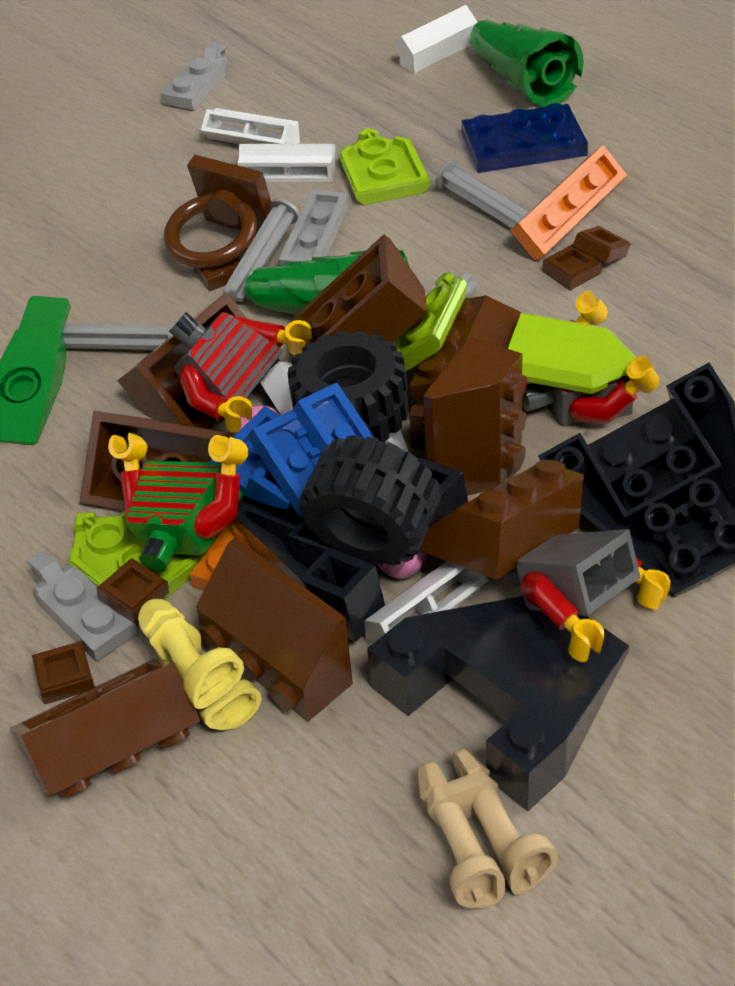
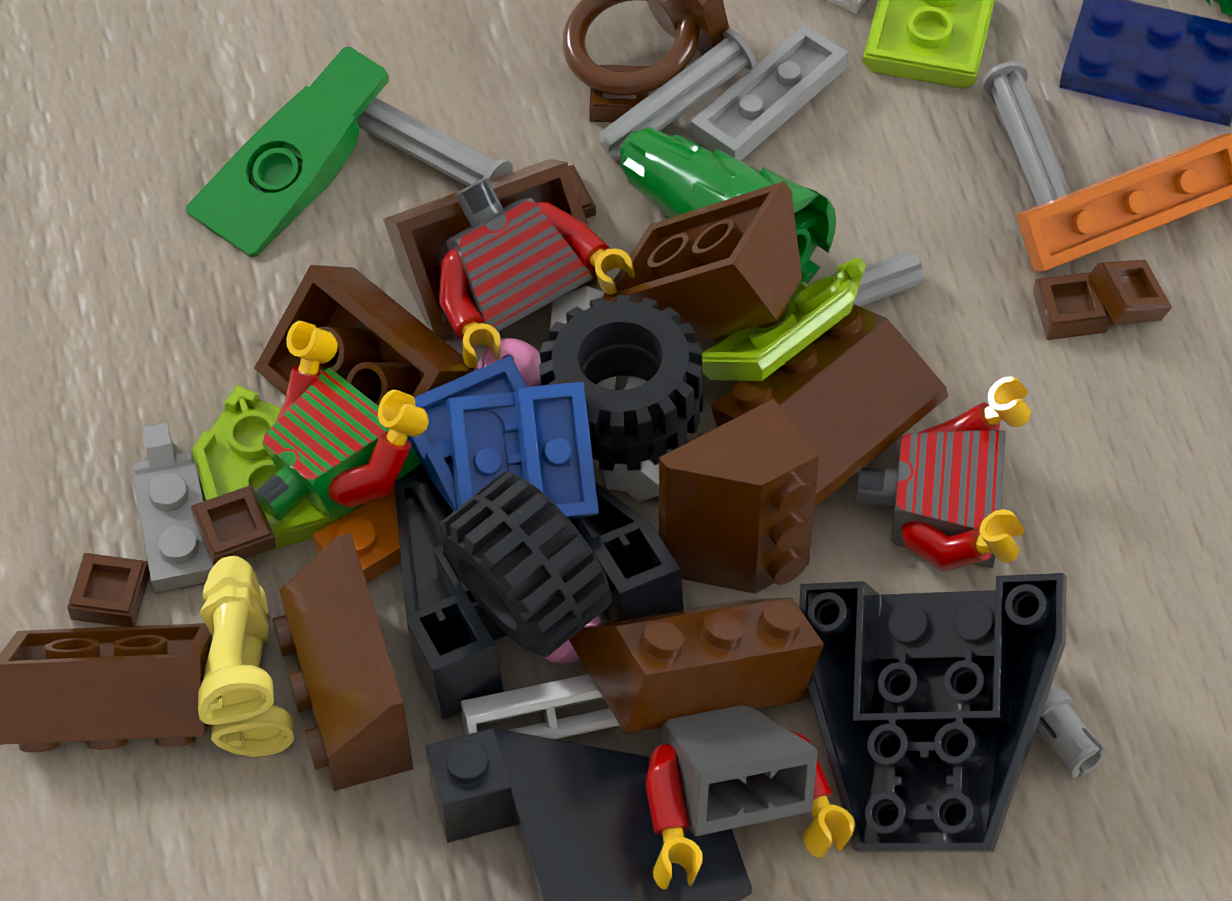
camera: 25 degrees right, 10 degrees up
lime tile [508,313,637,394] -> none

